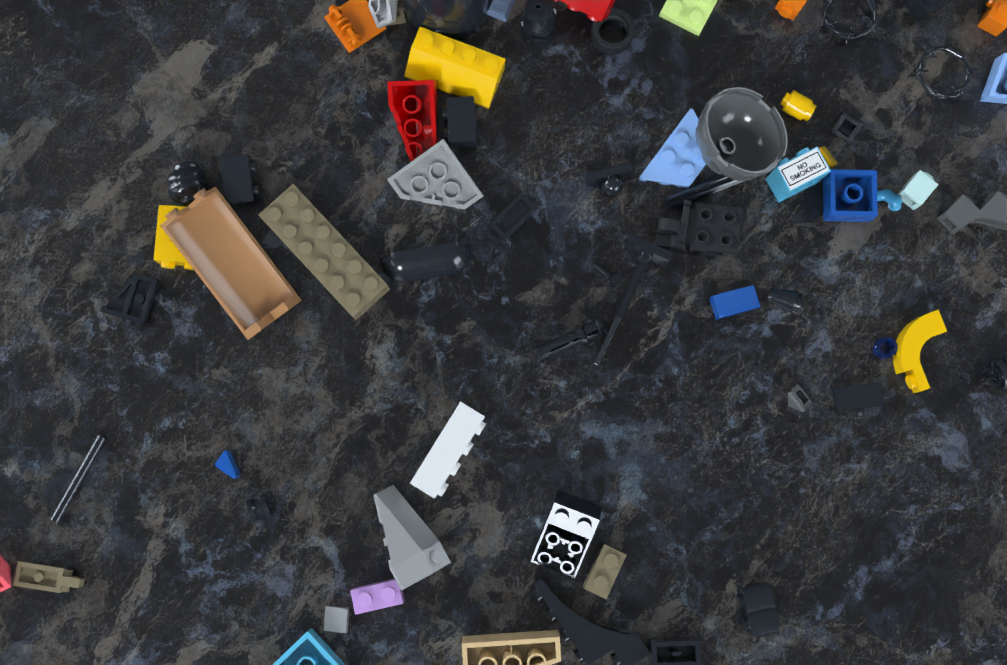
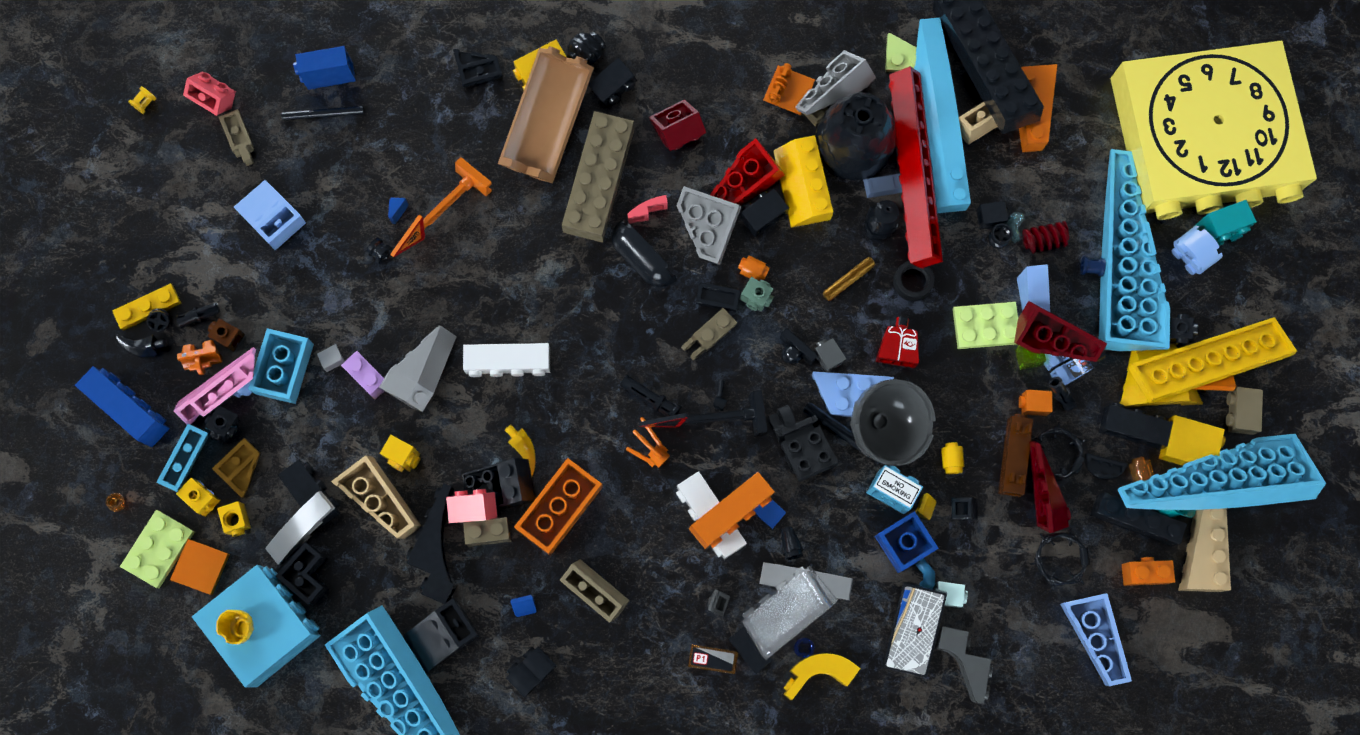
camera: 60 degrees right, 5 degrees down
none -> light blue slope [234,180,306,250]
none -> blue brick [293,46,356,90]
none -> yellow brick [379,435,420,472]
none -> orange piece [390,157,492,257]
none -> brick [446,489,497,523]
none -> yellow bar [505,424,535,476]
none -> blue slope [511,595,537,617]
none -> orange brick [514,458,603,556]
none -> dark tan brick [560,559,630,623]
none -> orange plant [626,417,670,468]
none -> coral slope [628,195,668,224]
none -> dark red slope [649,99,706,151]
none -> white brick [676,471,747,560]
none -> dark tan hinge [681,308,737,361]
none -> slope [688,645,738,674]
none -> orange brick [689,472,775,549]
none -> orange brick [738,255,770,281]
none -> sand green brick [740,277,774,311]
none -> clear windscreen [741,566,838,660]
none -> light grey slope [759,562,853,601]
none -> dark grey brick [814,338,846,372]
none -> pearl gold axle [823,257,875,301]
none -> red torso [876,317,919,368]
none -> tile [883,582,947,678]
none -> reddish brown brick [998,414,1033,497]
none -> dark red wedge [1029,441,1071,533]

